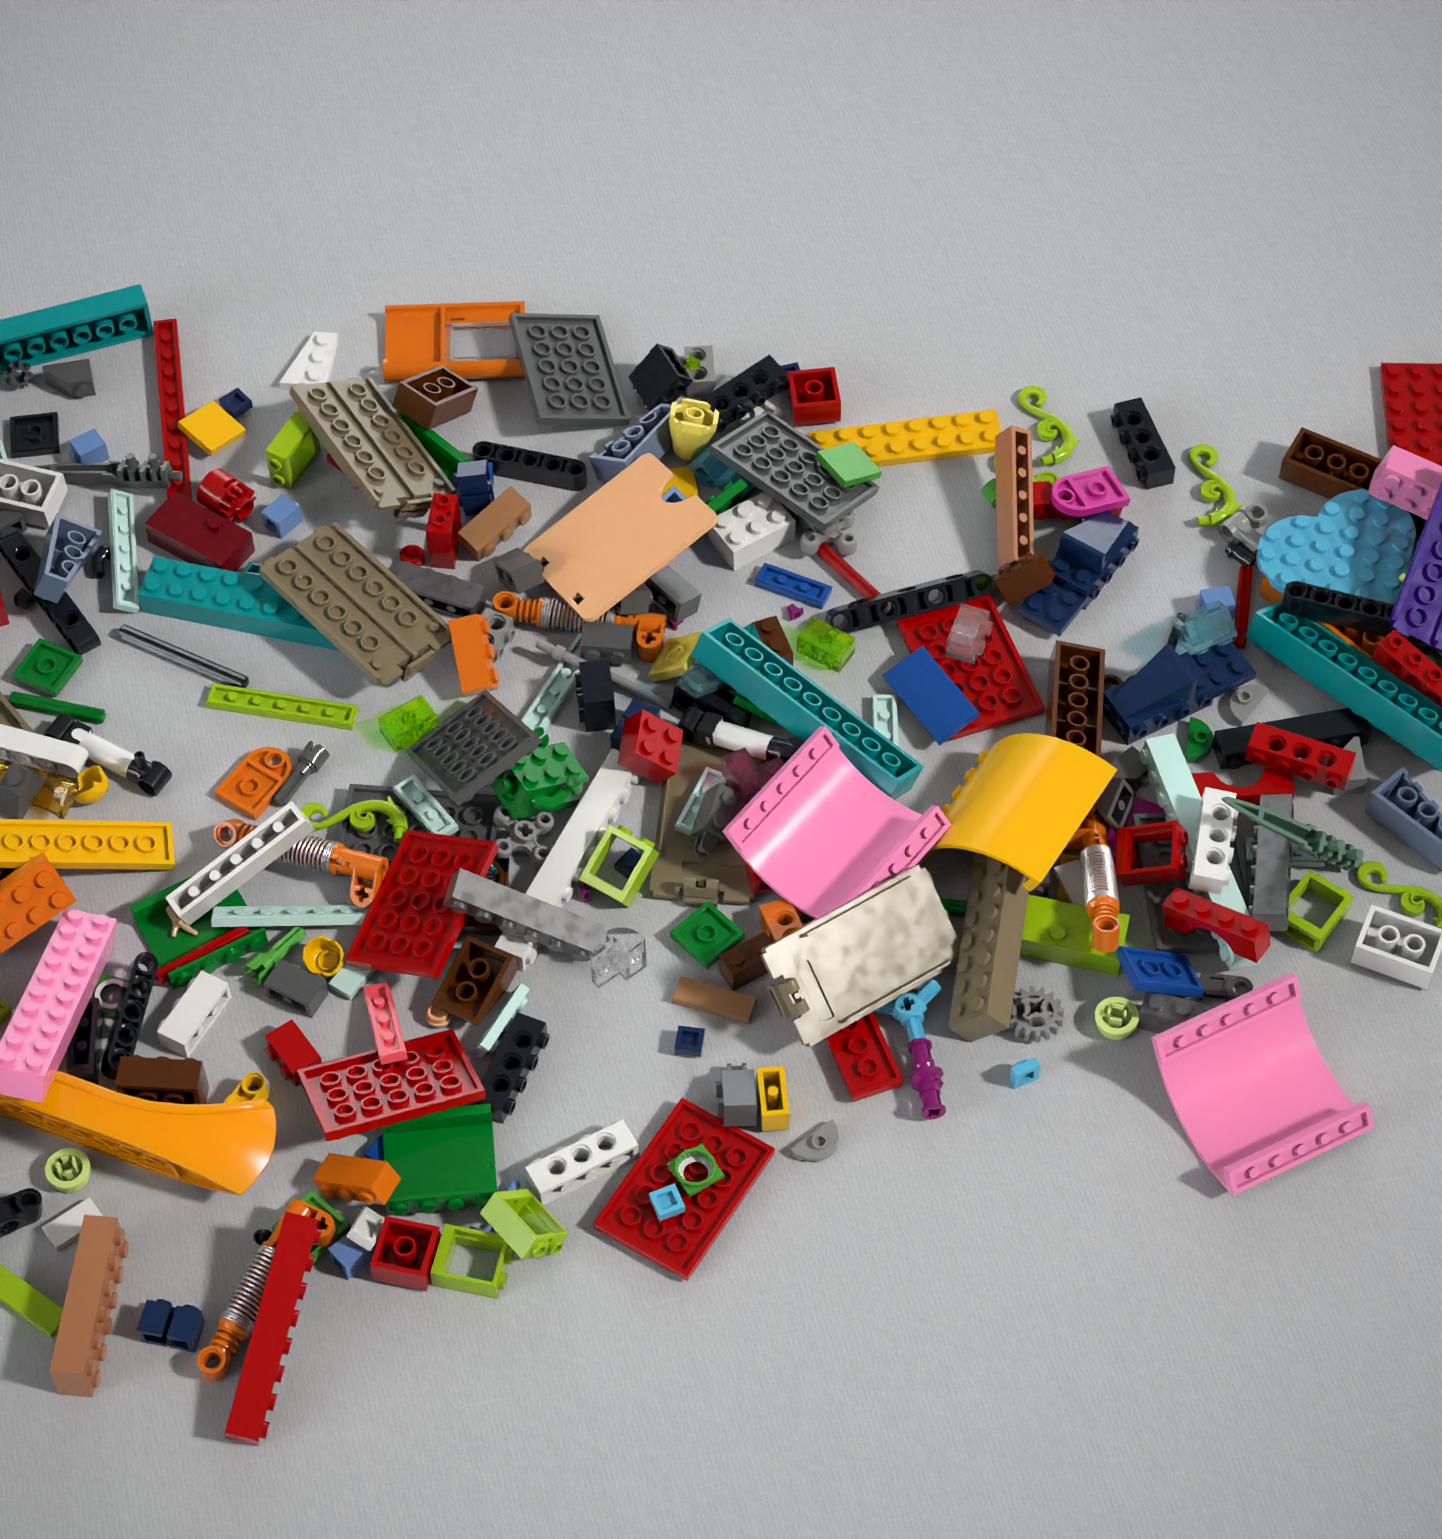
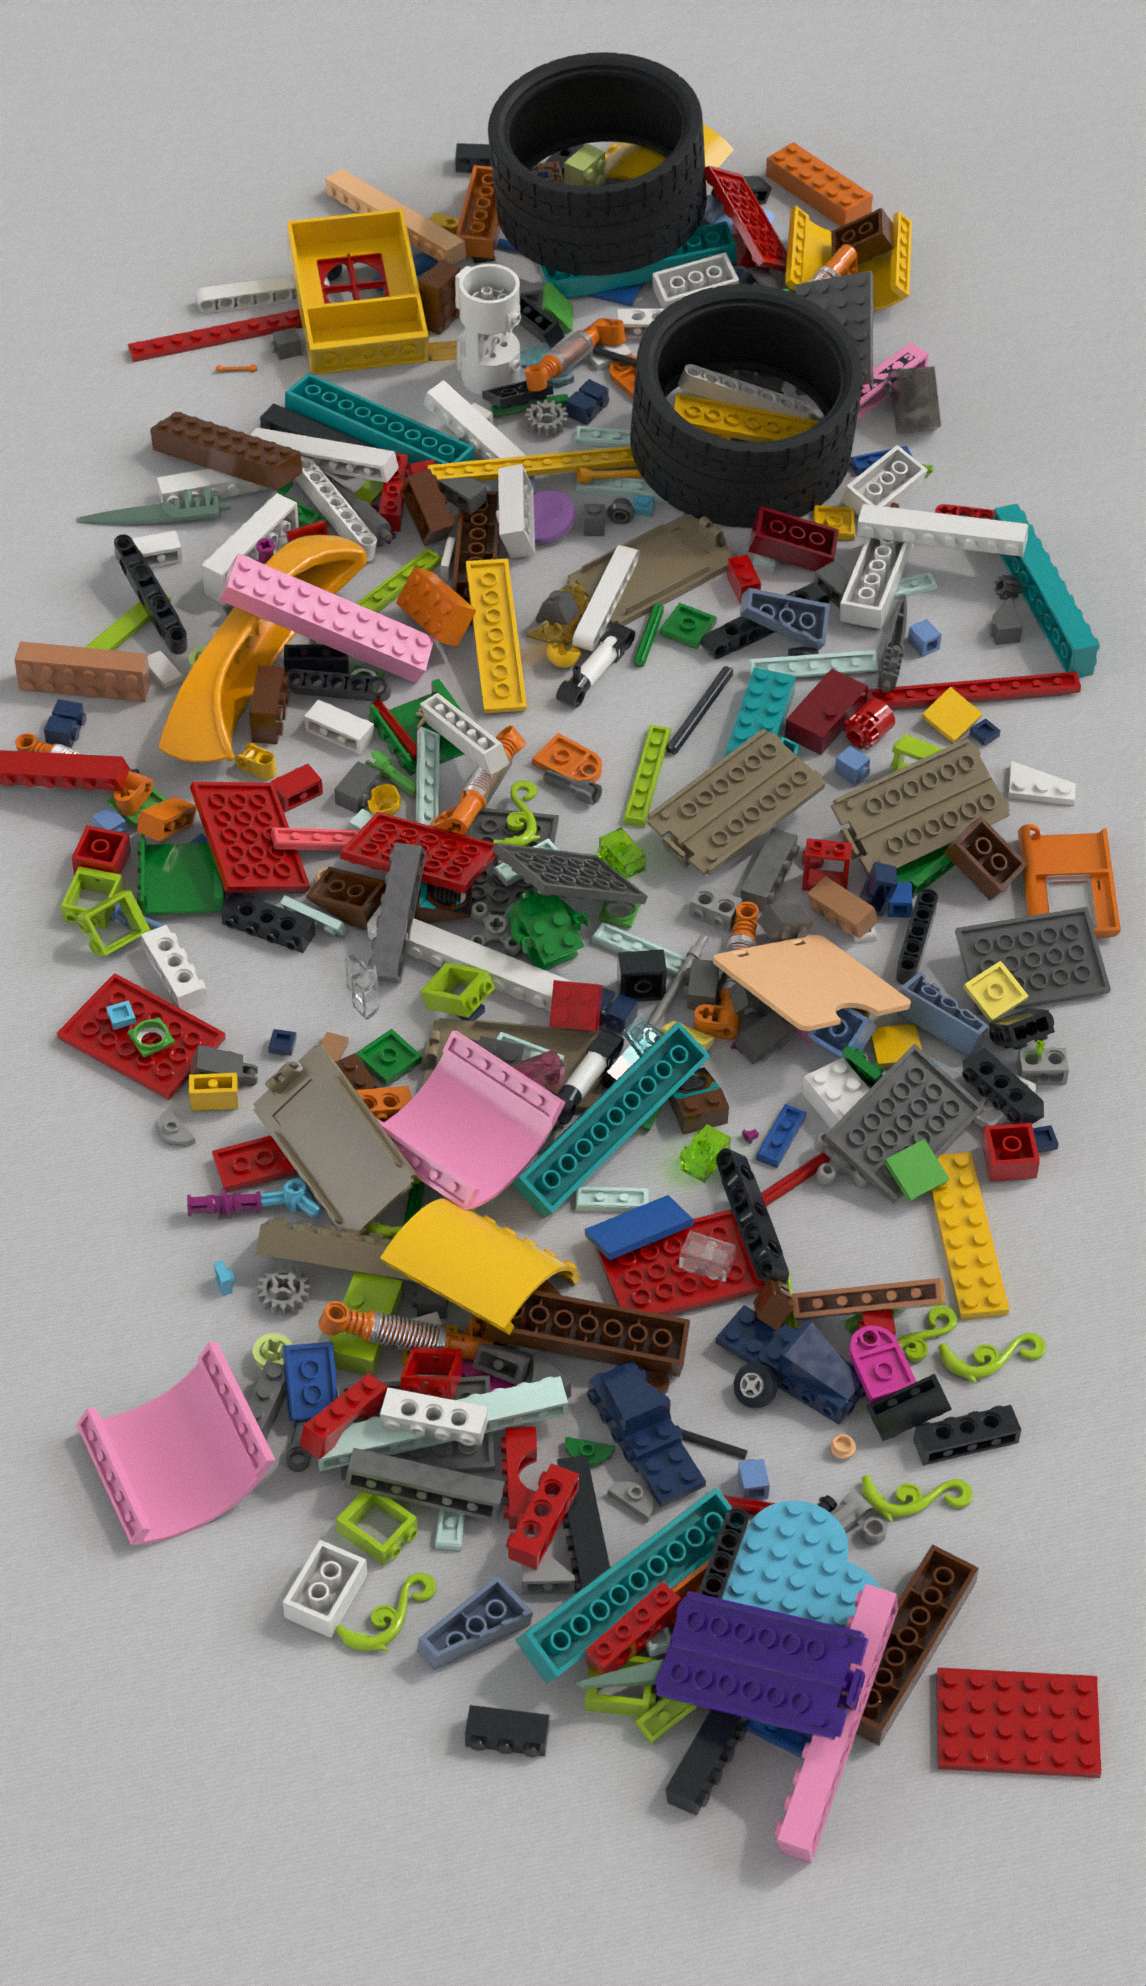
camera: 90 degrees right, 5 degrees down
black tile [10,412,60,458] -> none
white tile [346,1206,384,1251] -> none
orange brick [448,614,499,696] -> none
light yellow cone [669,398,719,461] -> none
clear light blue brick [1172,600,1238,655] -> none
sand green piece [1221,796,1364,871] -> none
none -> black wheel [733,1363,778,1408]
none -> light nougat plate [830,1434,856,1459]
none -> black brick [866,1373,952,1442]
none -> light yellow plate [963,961,1029,1022]

